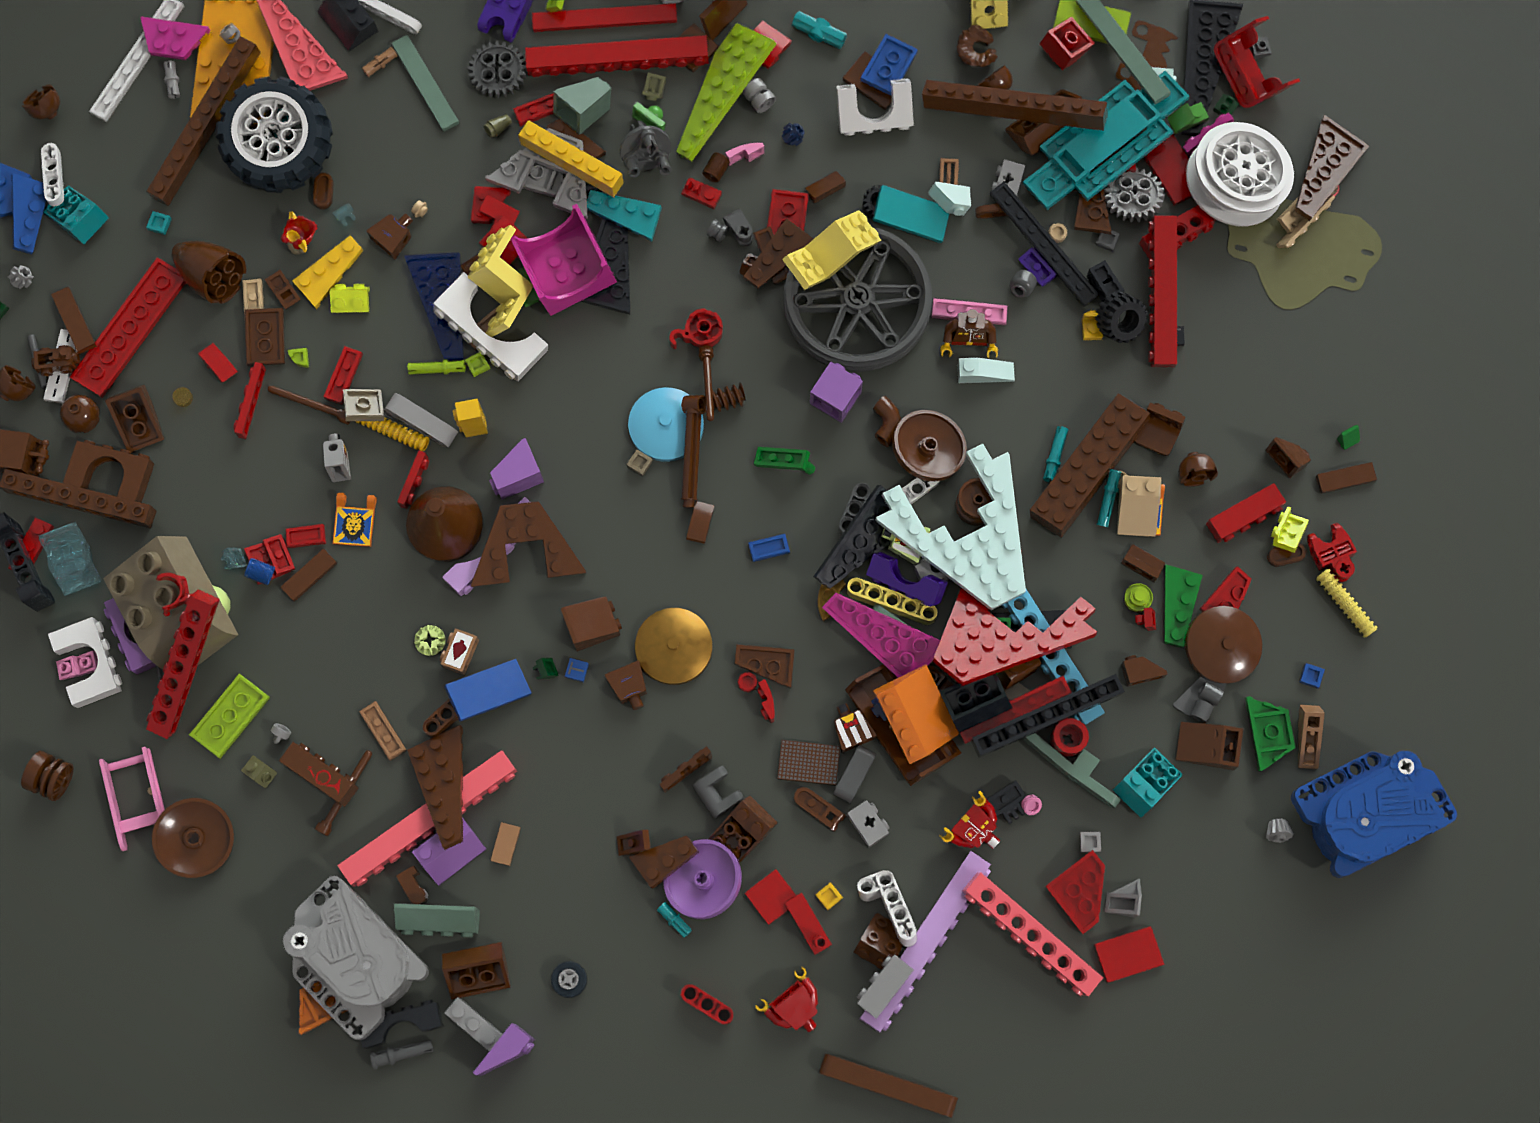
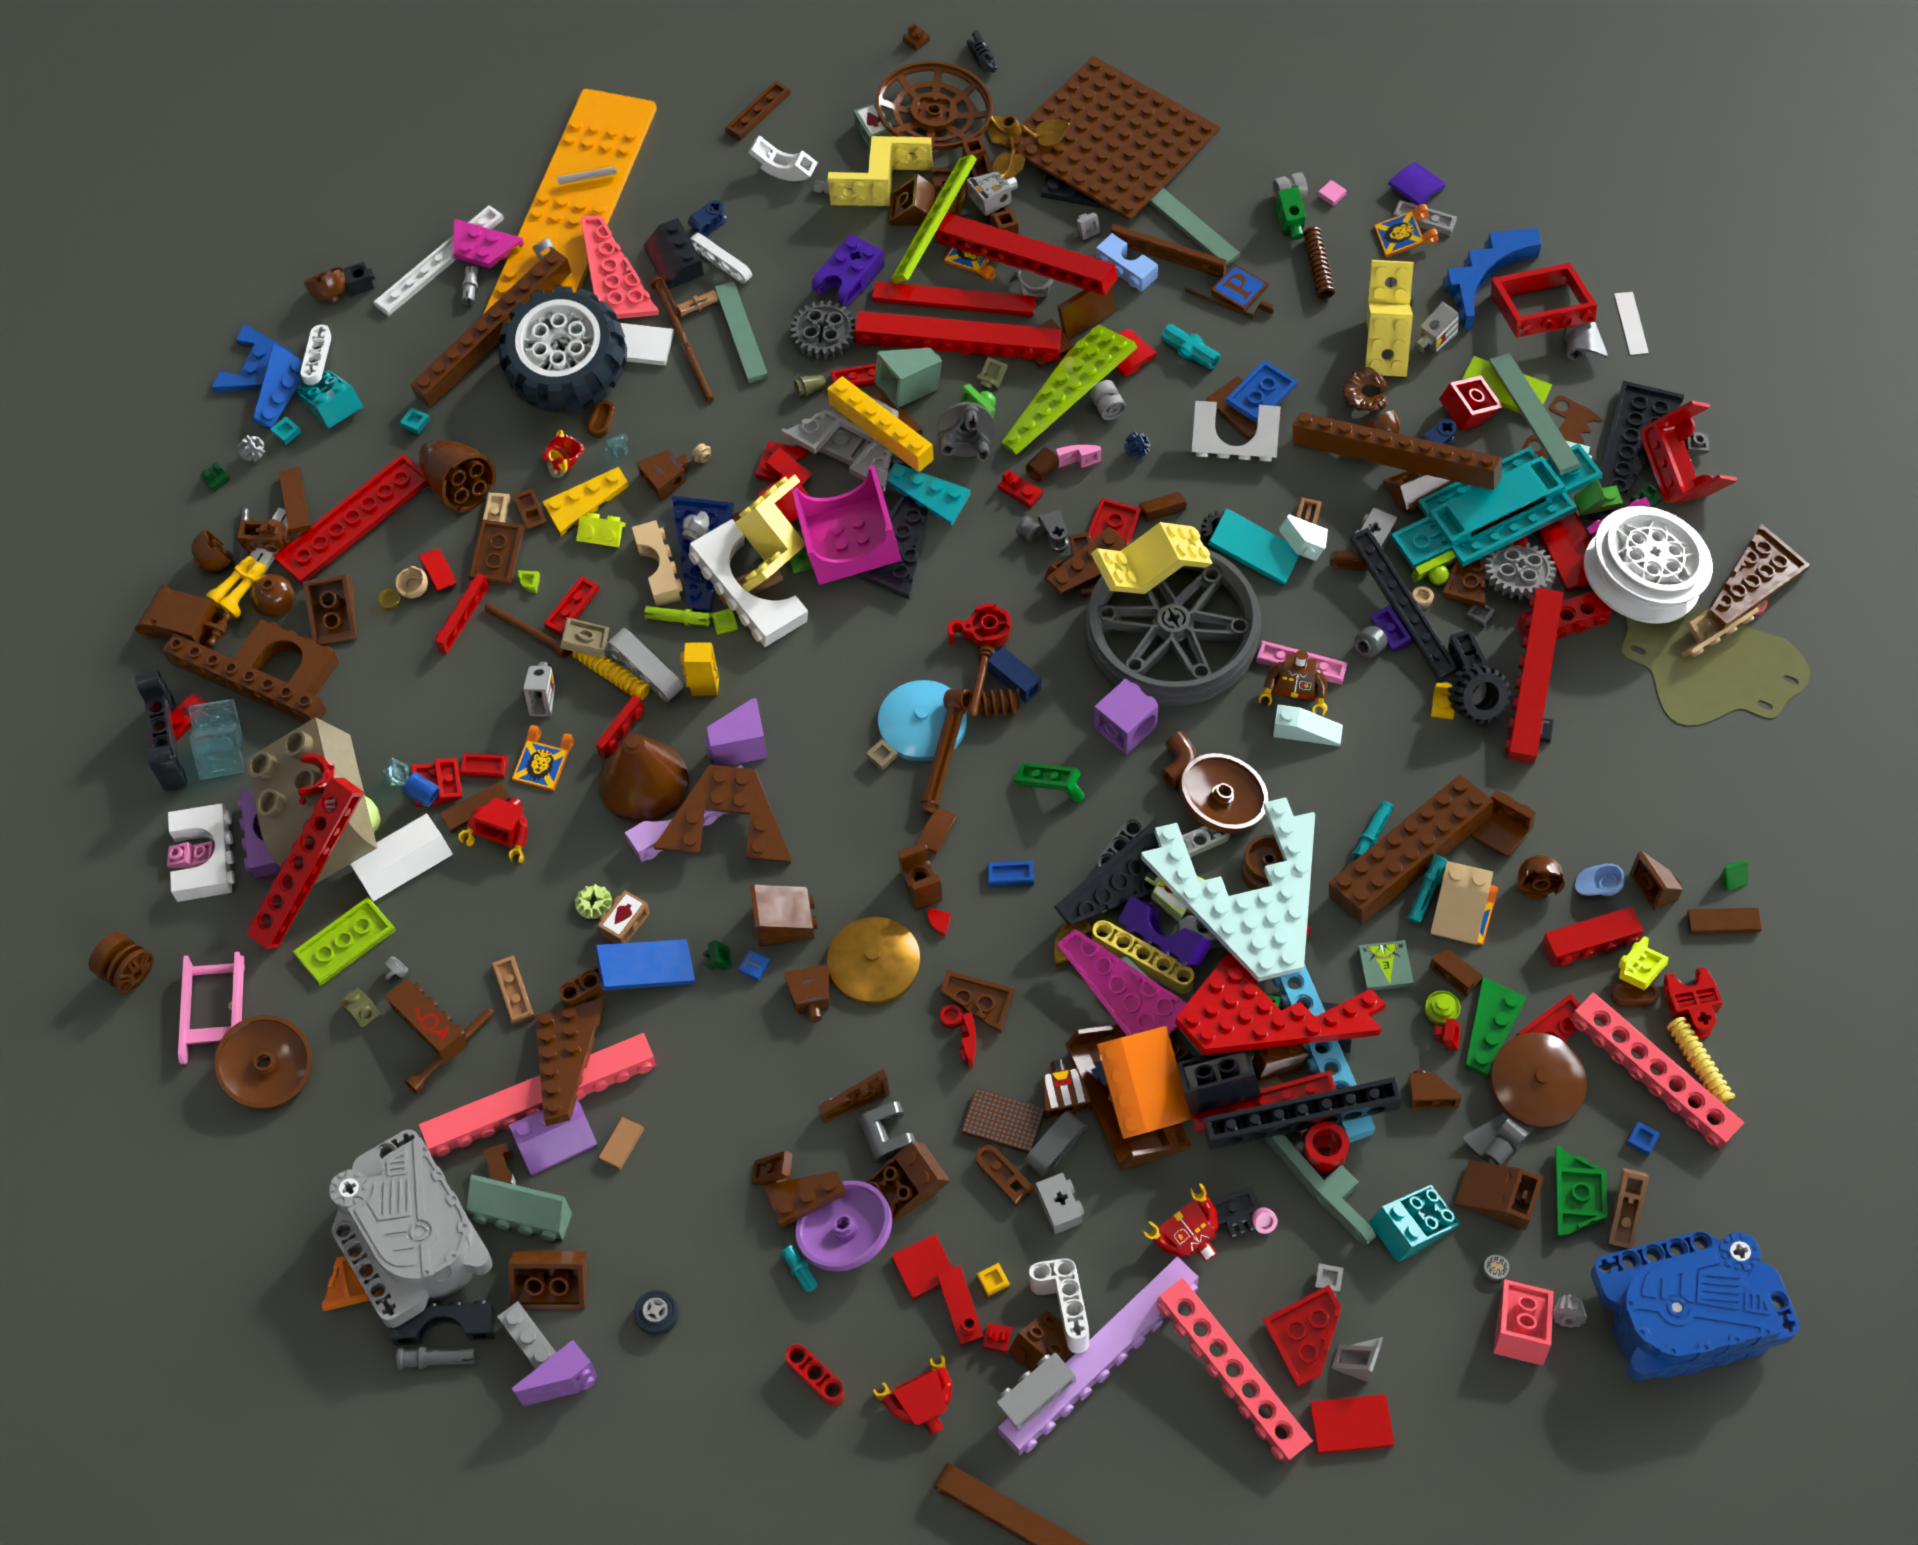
camera: 15 degrees right, 15 degrees down
none -> yellow piece [205,556,266,619]
none -> teal plate [270,417,301,445]
none -> black brick [342,261,375,296]
none -> white slope [350,813,453,901]
none -> tan hair [395,566,428,599]
none -> red torso [458,797,528,864]
none -> white tile [587,323,674,366]
none -> tan arch [632,520,683,607]
none -> reddish brown bar [650,276,714,402]
none -> light grey rock [682,511,709,542]
none -> reddish brown piece [898,842,943,910]
none -> red tile [928,908,951,937]
none -> red tile [983,1323,1013,1354]
none -> dark blue brick [988,647,1041,703]
none -> sand green tile [1358,940,1414,991]
none -> lime tile [1411,550,1456,586]
none -> dark blue piece [1420,419,1457,445]
none -> light grey tile [1483,1255,1509,1281]
none -> coral slope [1493,1279,1554,1366]
none -> coral brick [1570,992,1745,1150]
none -> light blue cap [1575,864,1626,896]

